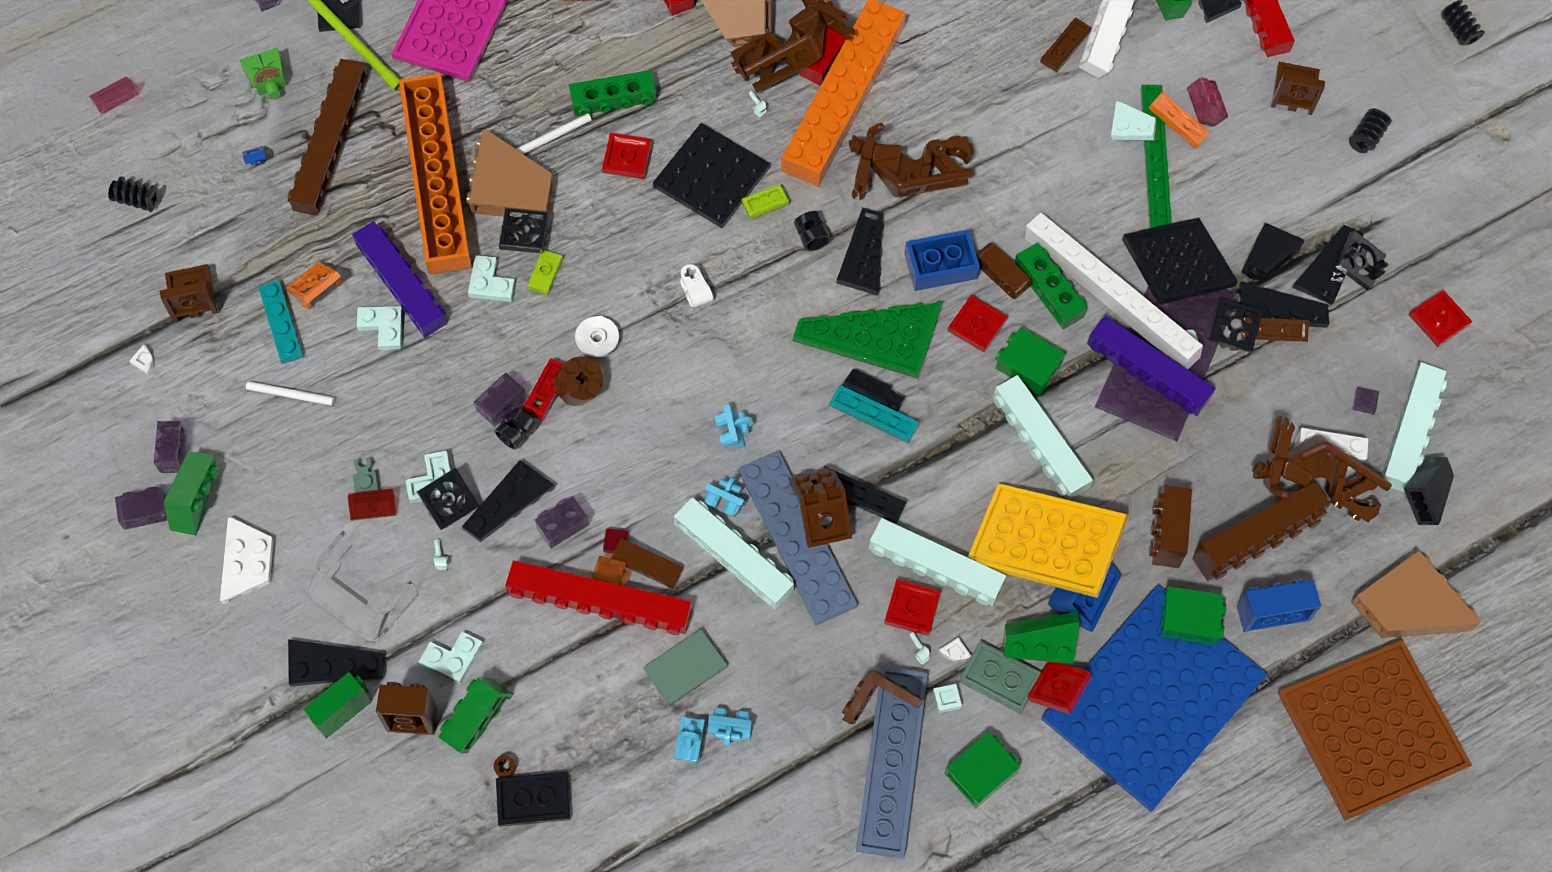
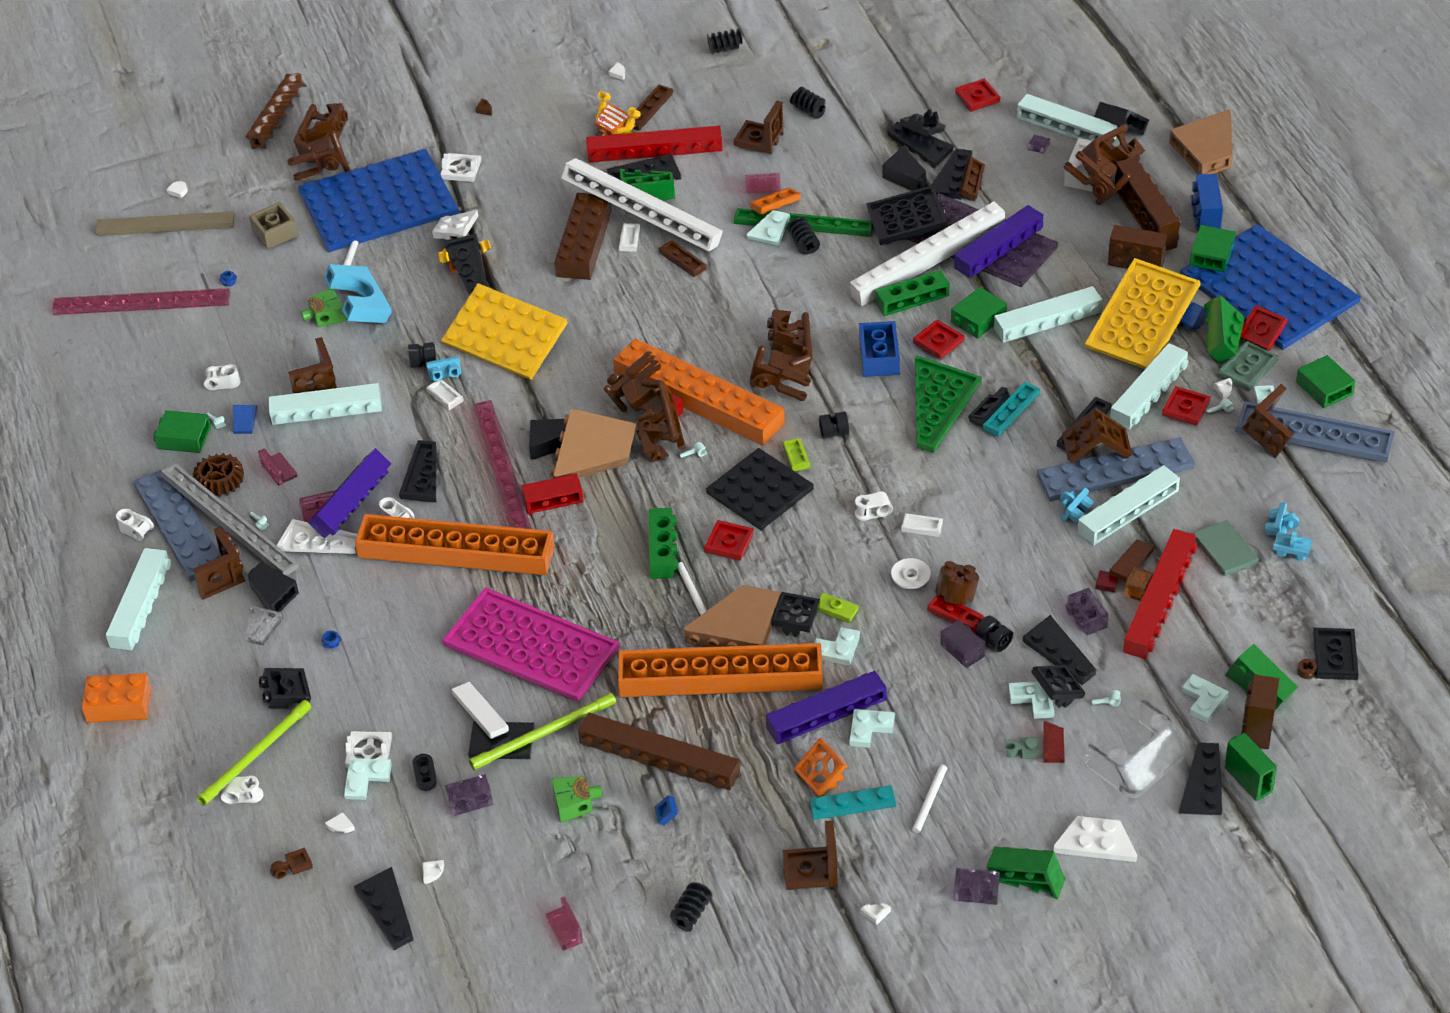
camera: 75 degrees left, 20 degrees down
clear purple brick [115,487,168,530] -> none
medium azure hips [714,404,753,449] -> none
black wing [836,207,883,296] -> none
reddish brown beam [976,243,1032,299] -> none
black piece [1209,298,1263,353] -> none
dark orange plate [1278,640,1472,821] -> none
none -> black piece [788,216,820,254]
none -> white tile [901,513,943,537]

